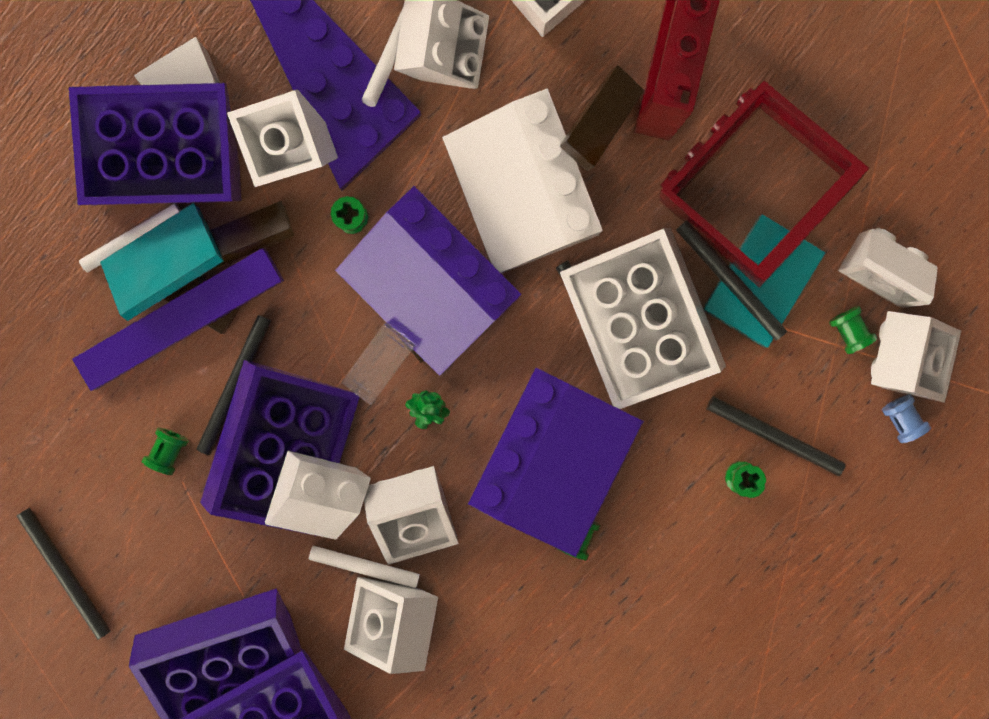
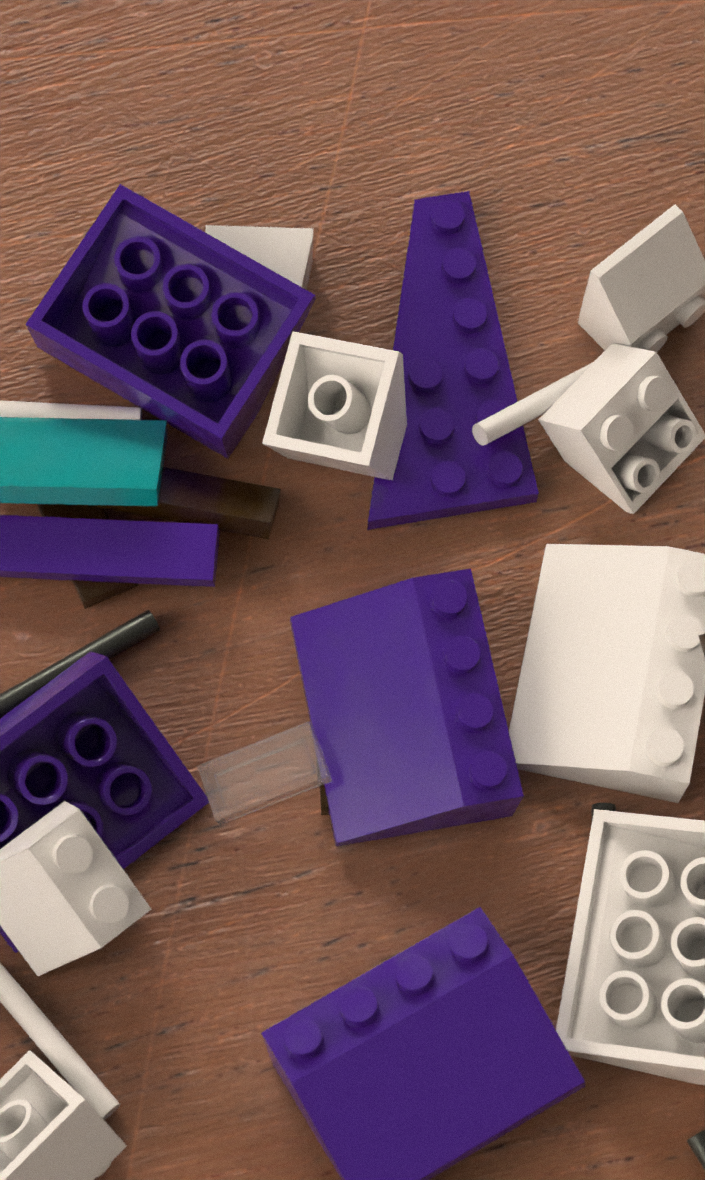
camera: 25 degrees right, 20 degrees down
green bush [331,196,369,234] -> none
white slope [364,466,458,565] -> none
green plant [405,390,450,429] -> none

